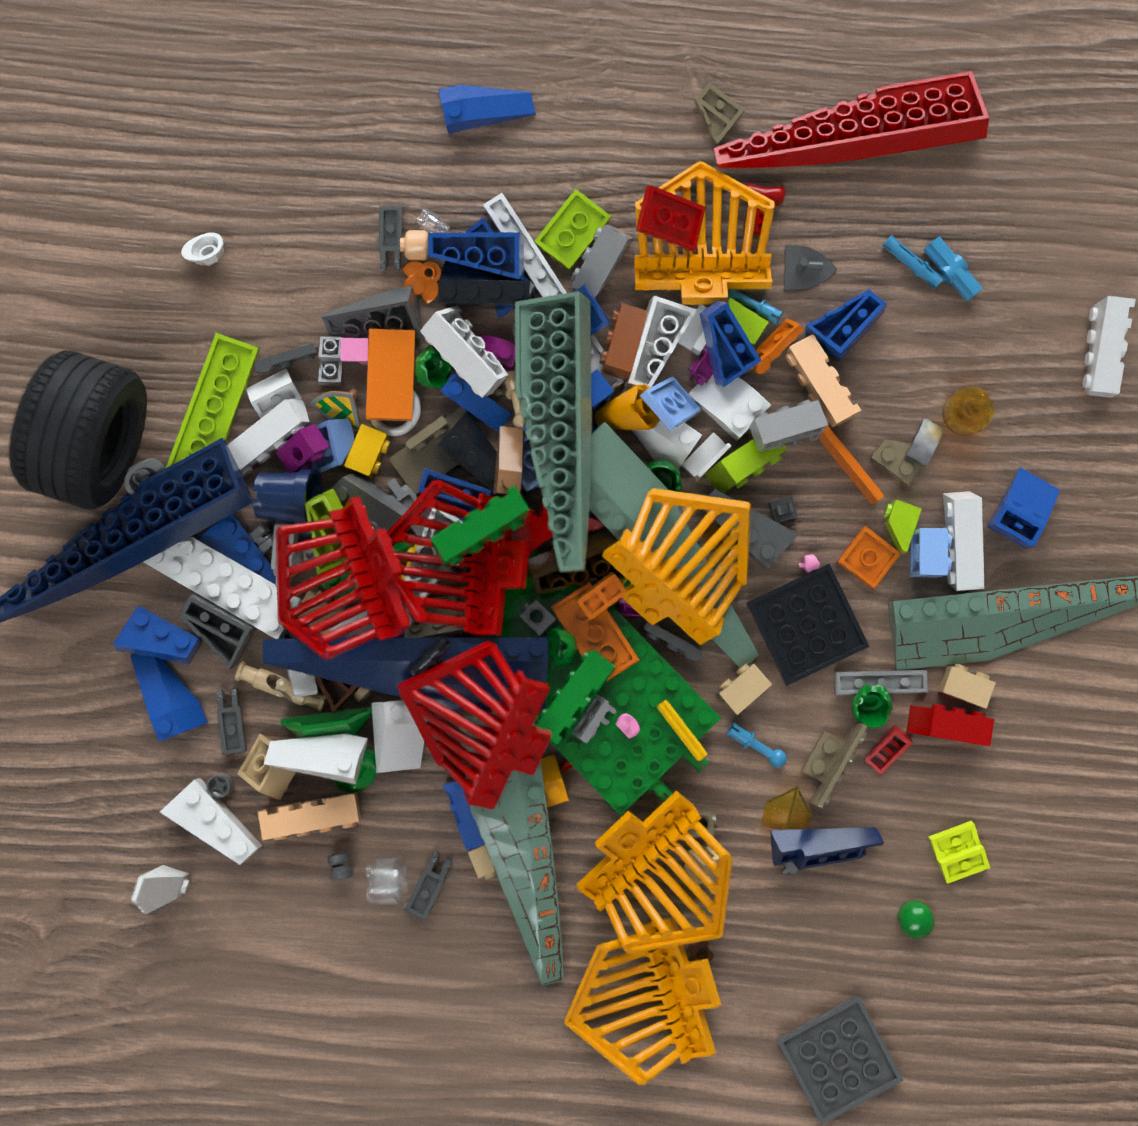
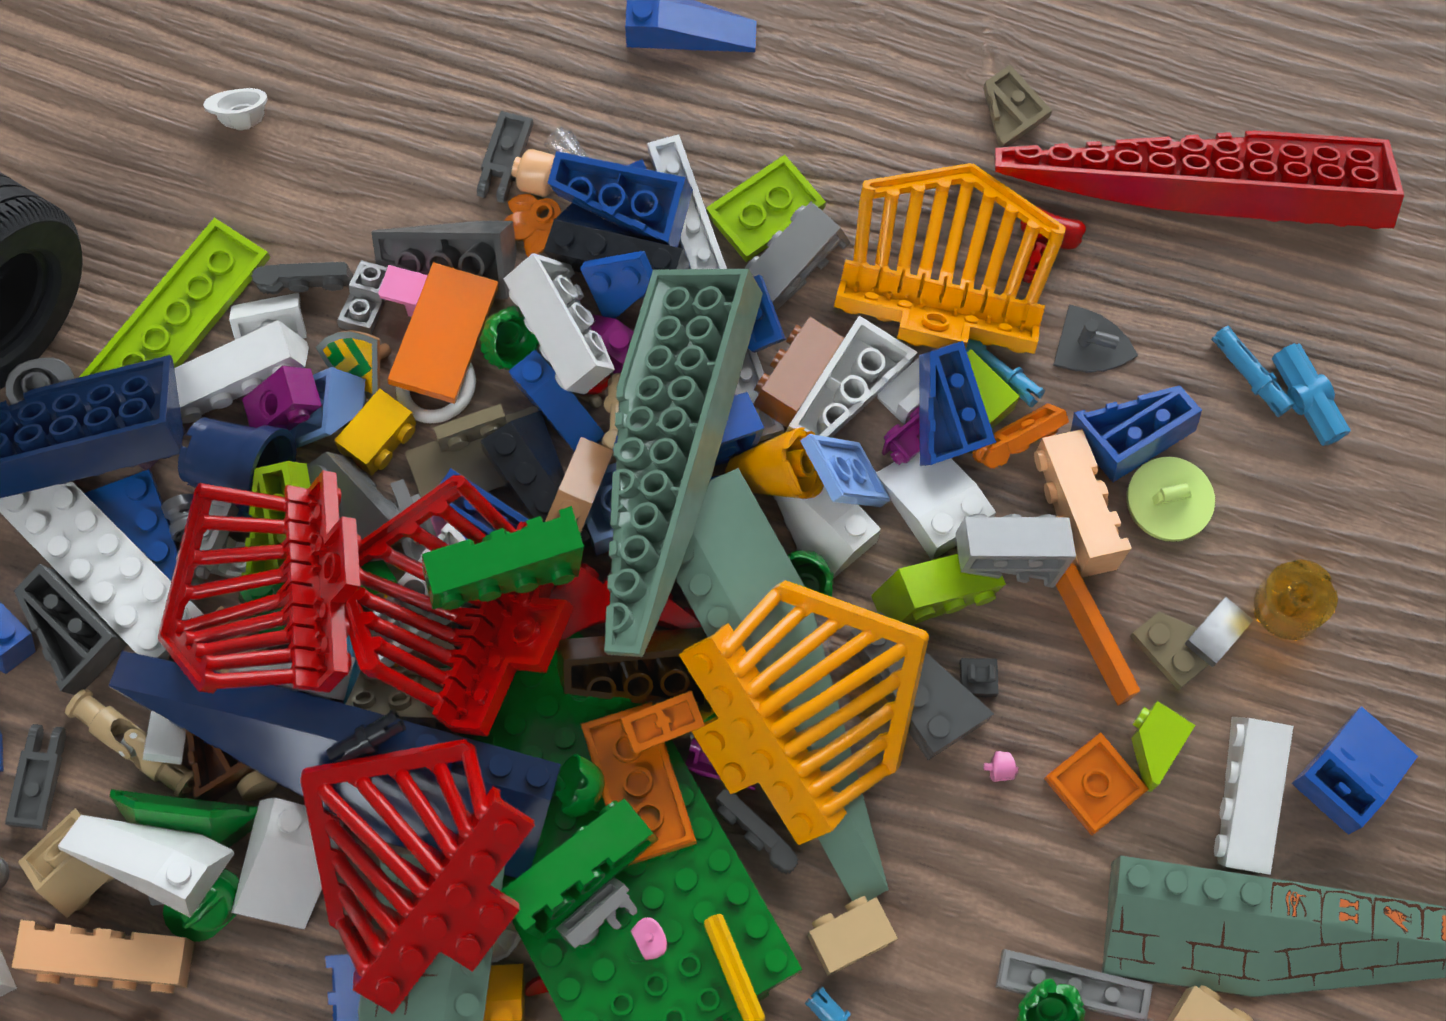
camera: 15 degrees right, 15 degrees down
dark grey brick [520,600,557,637] -> none
red tile [636,185,706,252] -> none
white panel [681,432,731,481] -> none
black plate [746,563,870,686] -> none
light blue brick [910,528,952,578] -> none
none -> blue wing [580,251,653,319]
none -> yellowish green shield [1126,457,1215,542]

